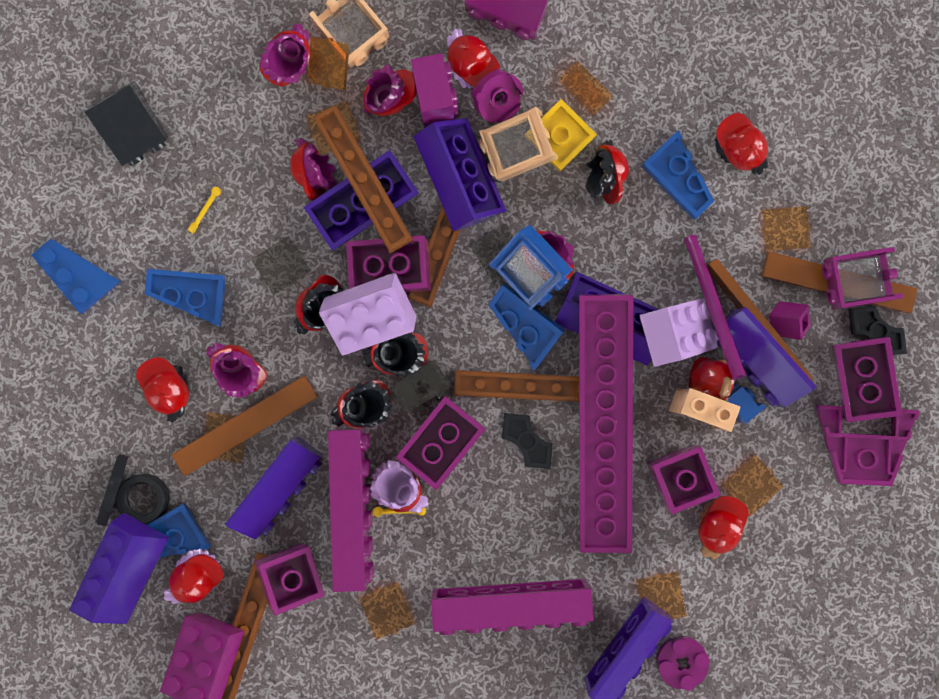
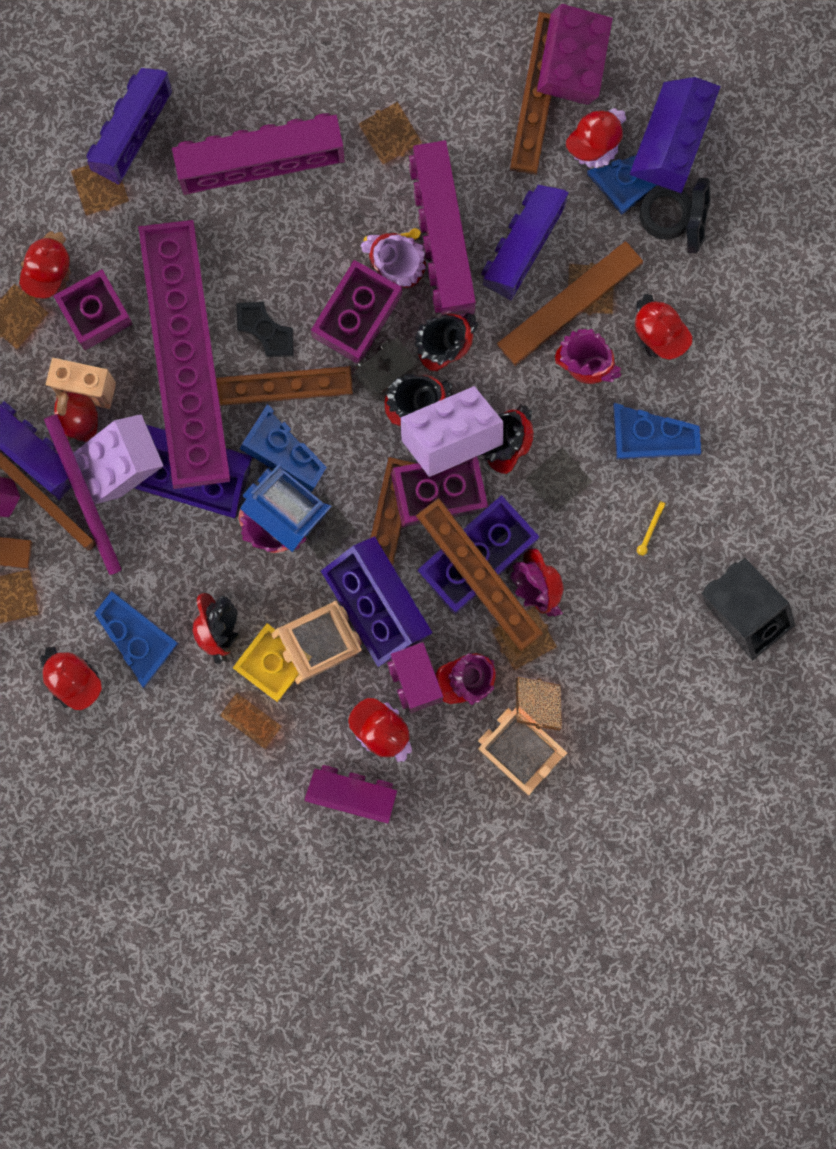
camera: 175 degrees right, 5 degrees down
blue wing [31,239,122,314] -> none
magenta brick [254,543,325,616] -> none
magenta hair [259,23,310,87] -> none
magenta plate [472,69,523,123] -> none
magenta plate [656,636,710,691] -> none
blue brick [727,383,766,424] -> none

